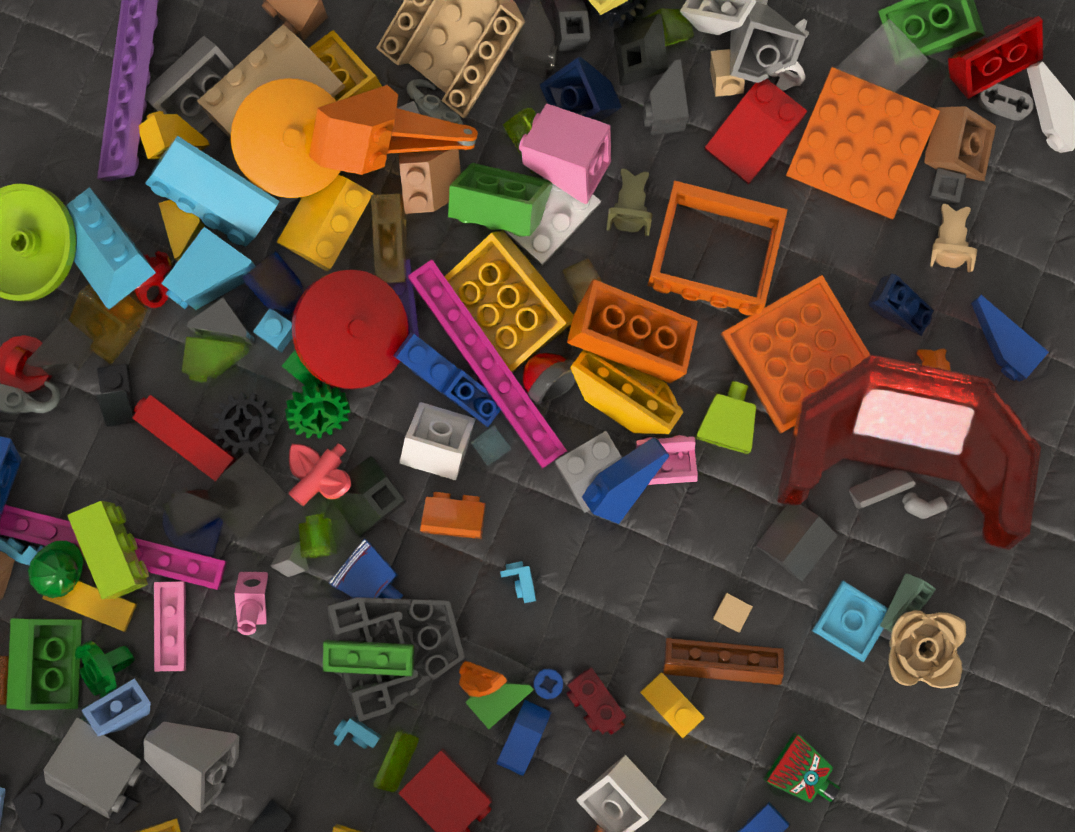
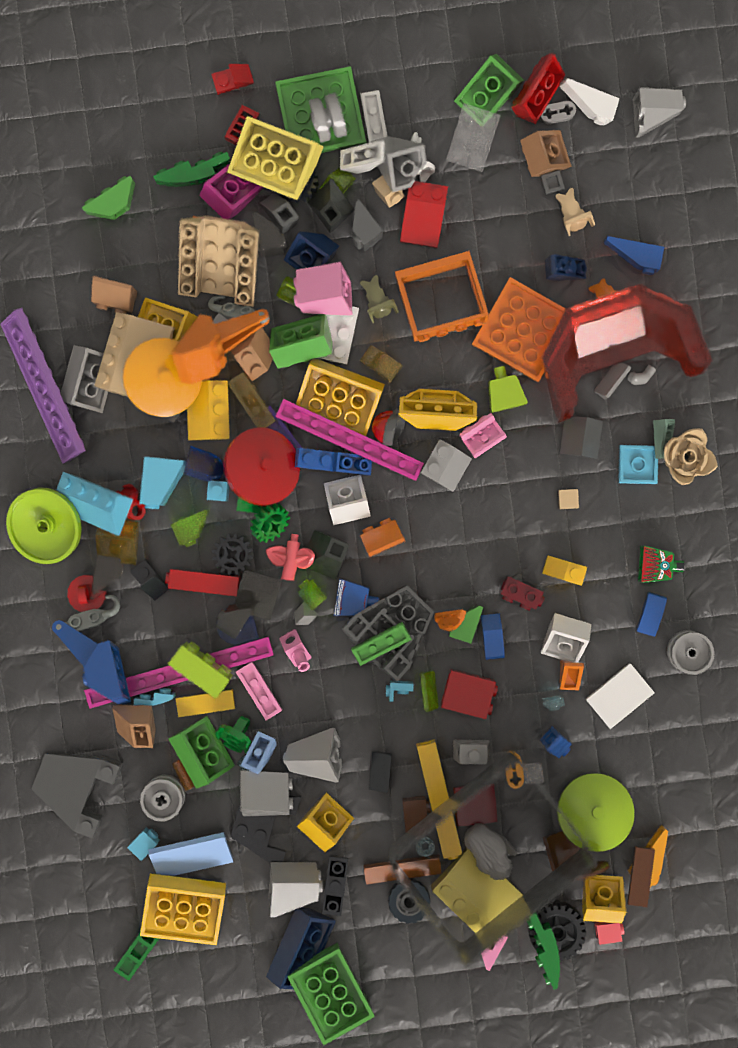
camera: 30 degrees left, 5 degrees up
green piece [28,541,83,598] -> none
yellow slope [139,111,210,159] -> none
medium azure slope [145,136,279,247] -> none
yellow slope [159,200,205,261] -> none
dark grey slope [187,297,256,345] -> none
clear light blue plate [470,426,512,467] -> none
medium azure bracket [500,561,537,603] -> none
blue wheel [534,668,563,699] -> none
orange slope [567,279,698,383] -> none
blue slope [582,437,670,524] -> none
dark orange slope [663,638,784,685] -> none
orange plate [785,67,940,220] -> none

